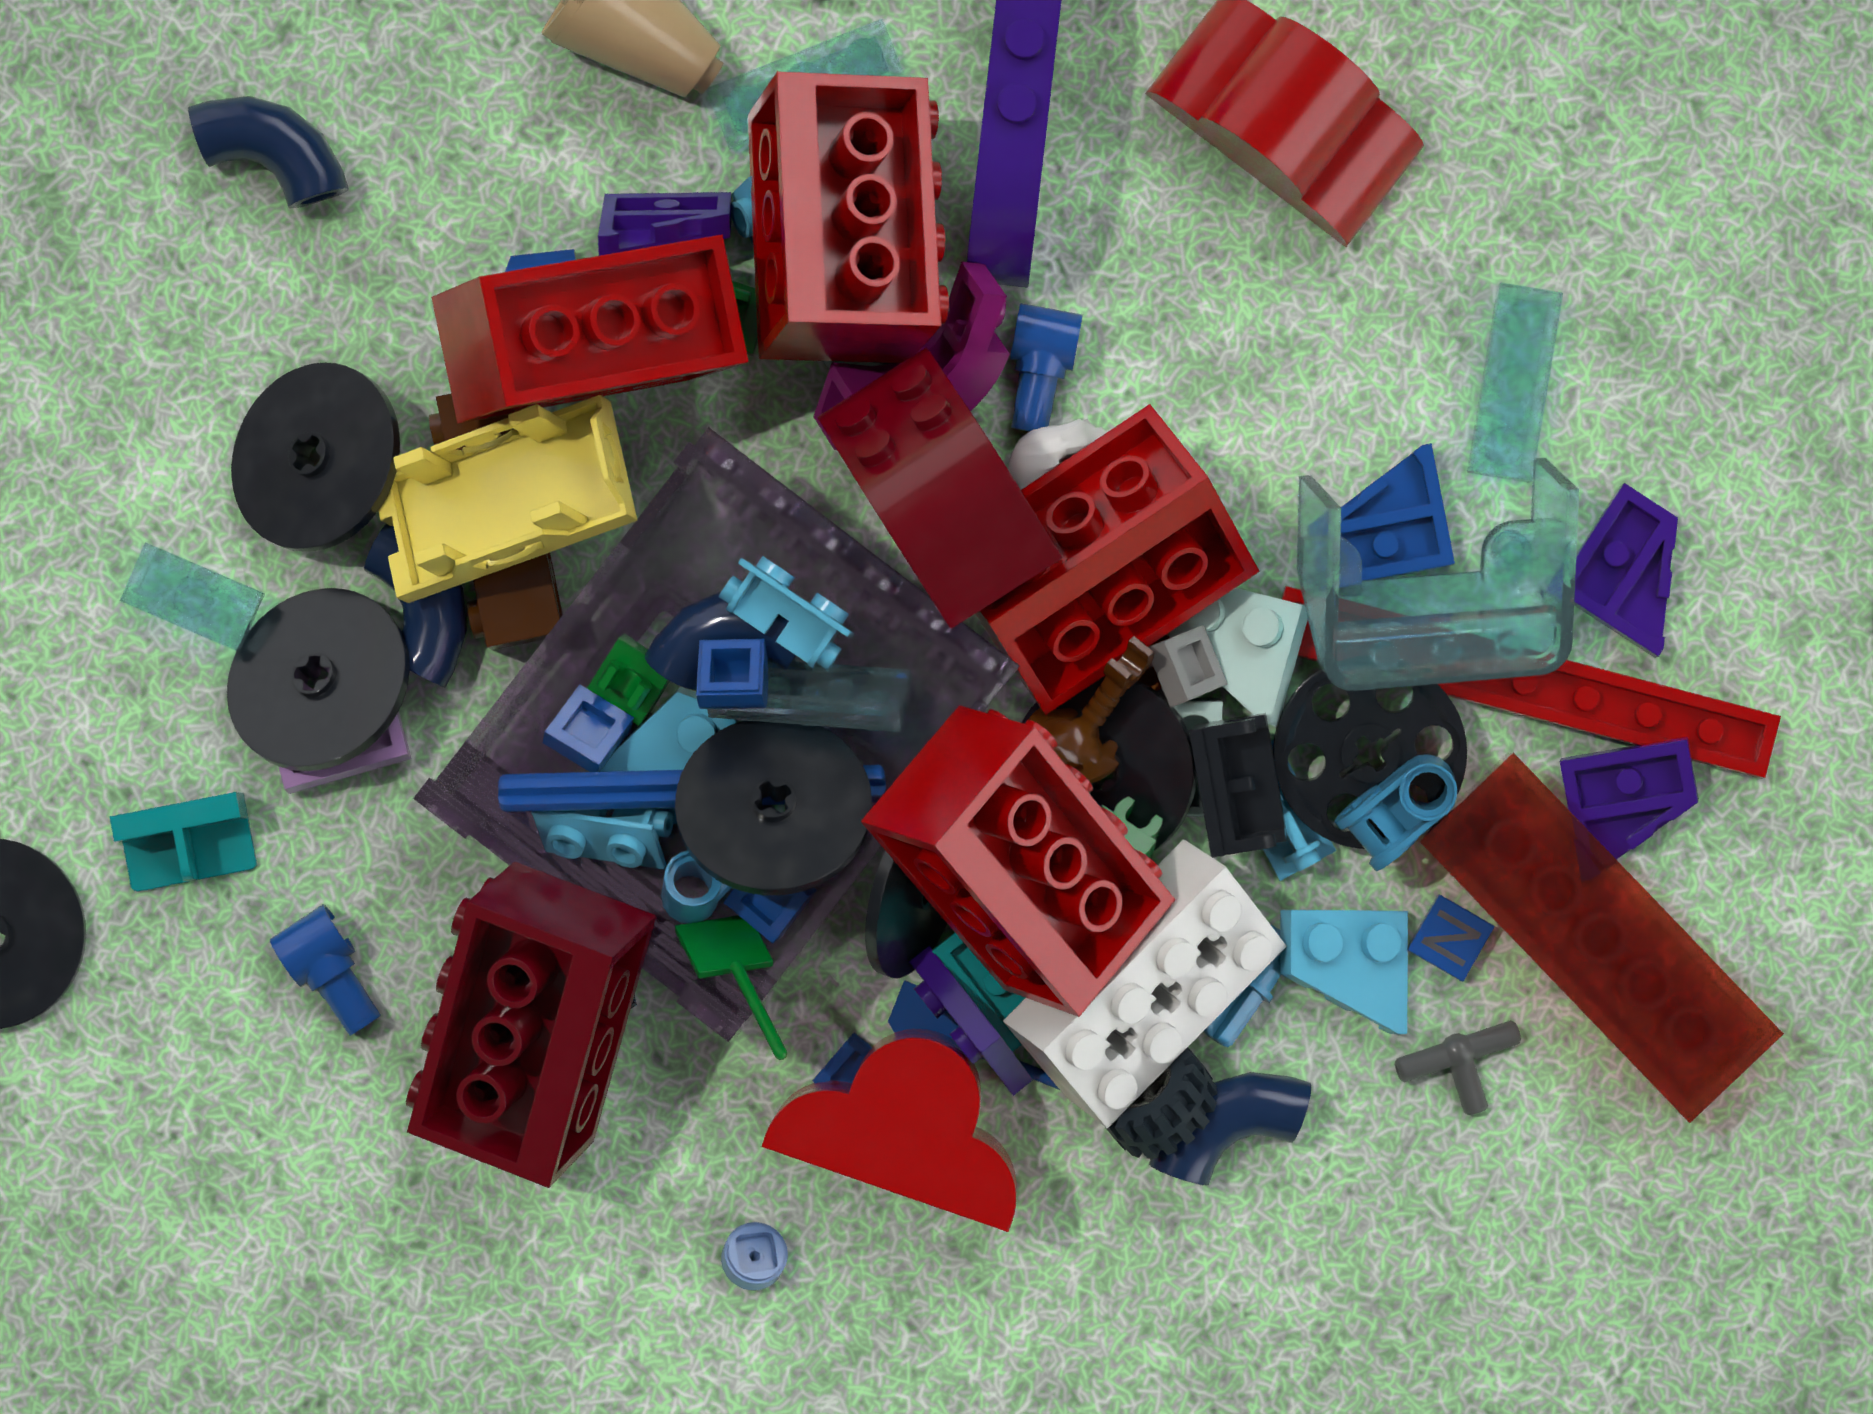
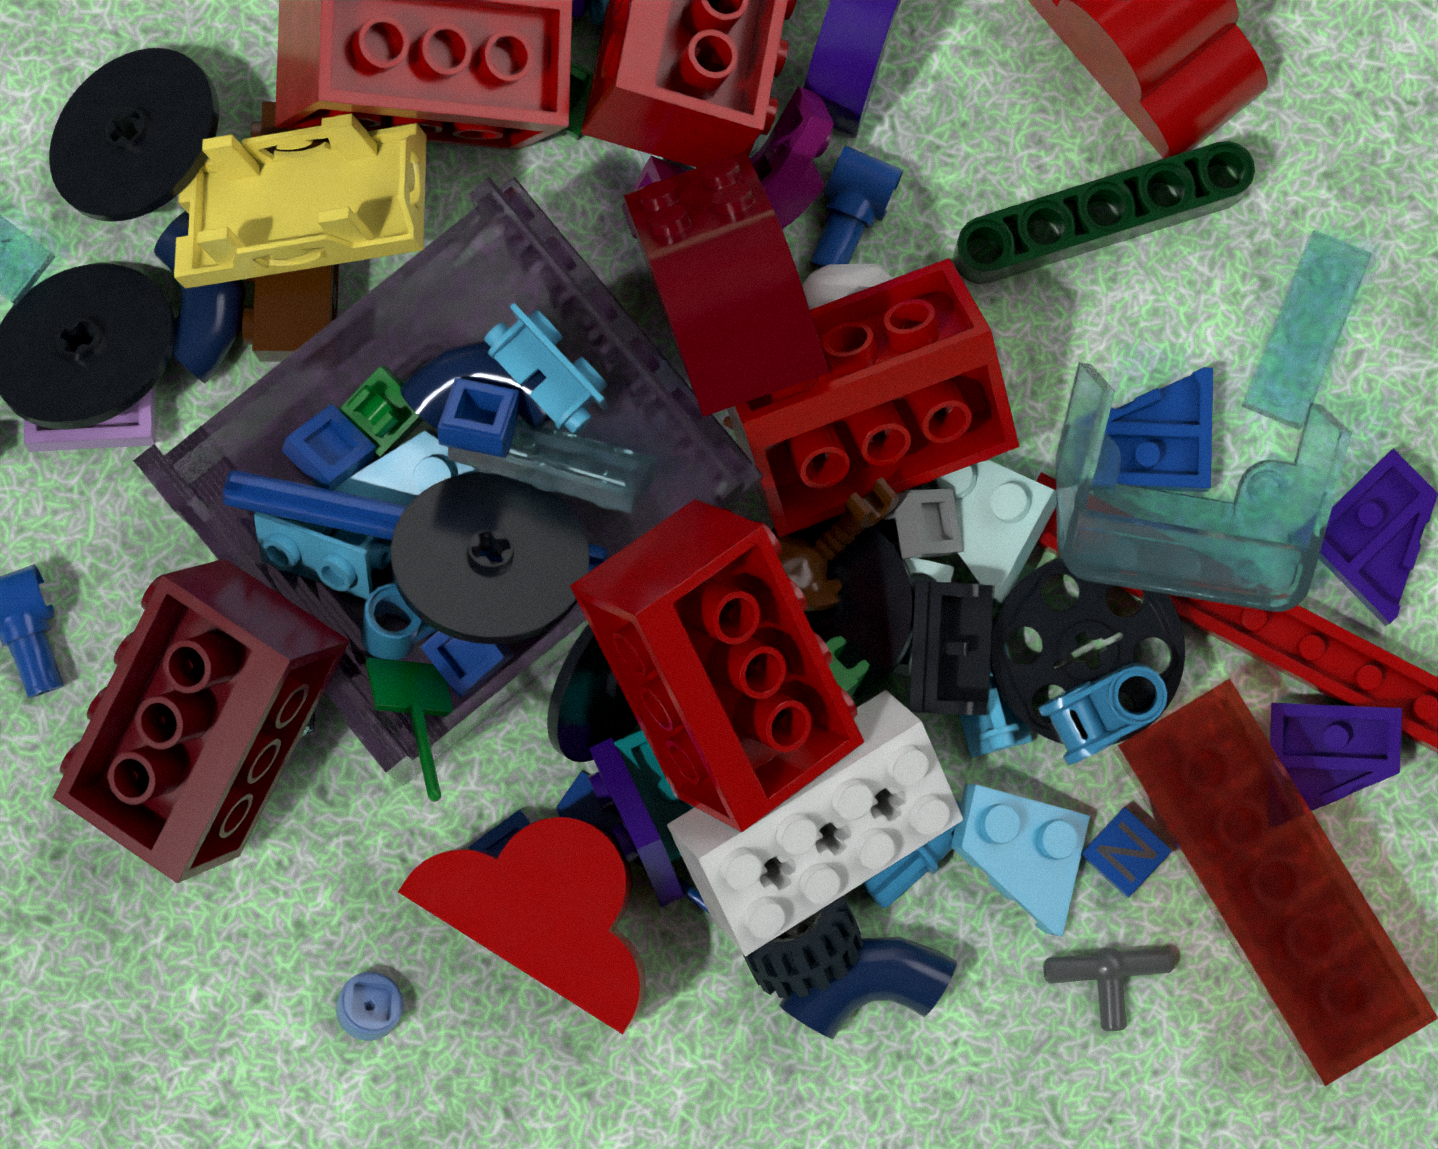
camera: 10 degrees right, 5 degrees down
none -> dark green beam [953,141,1255,284]

